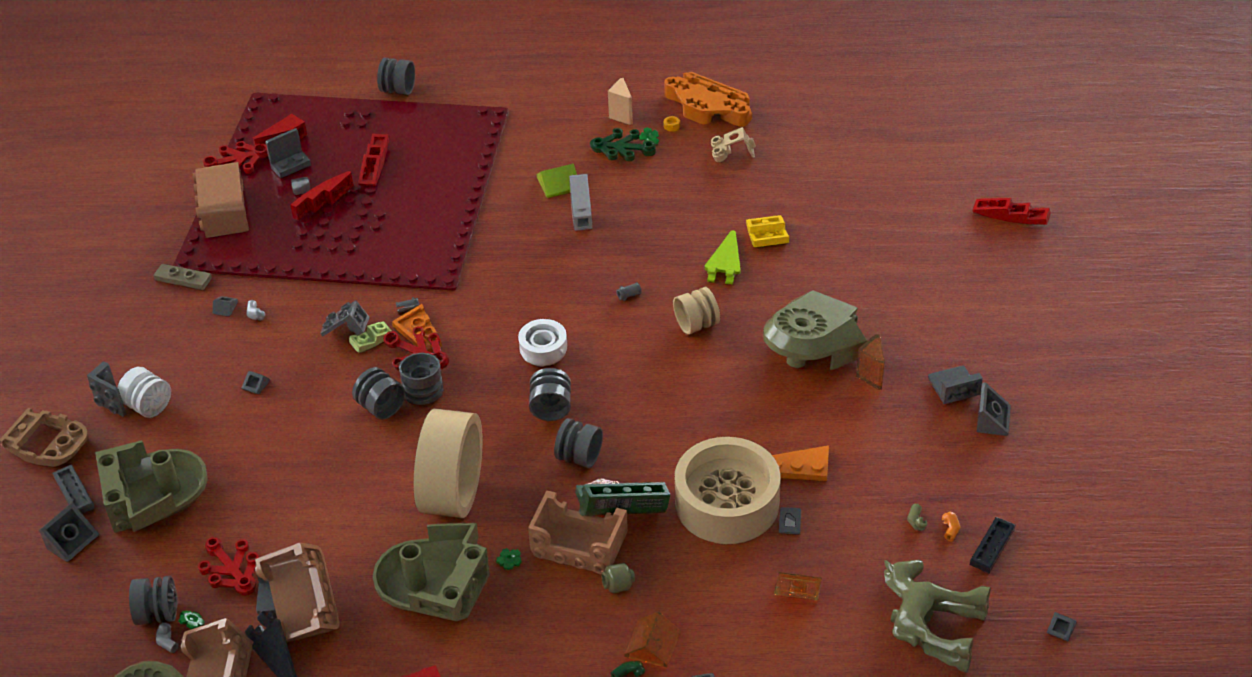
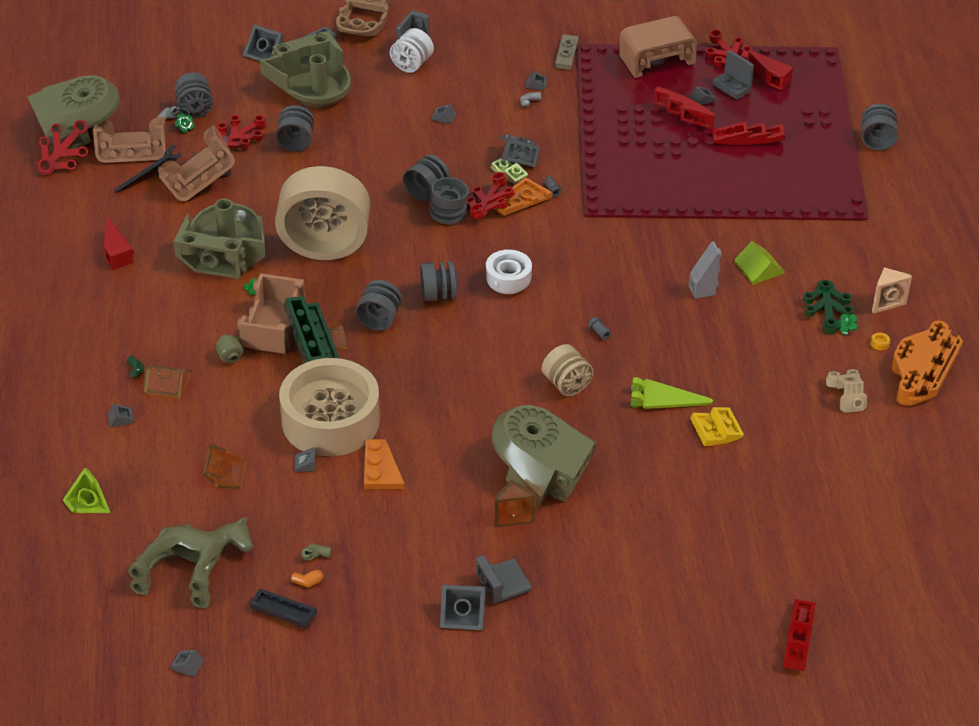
camera: 80 degrees right, 0 degrees up
none -> dark grey wheel [275,105,314,152]

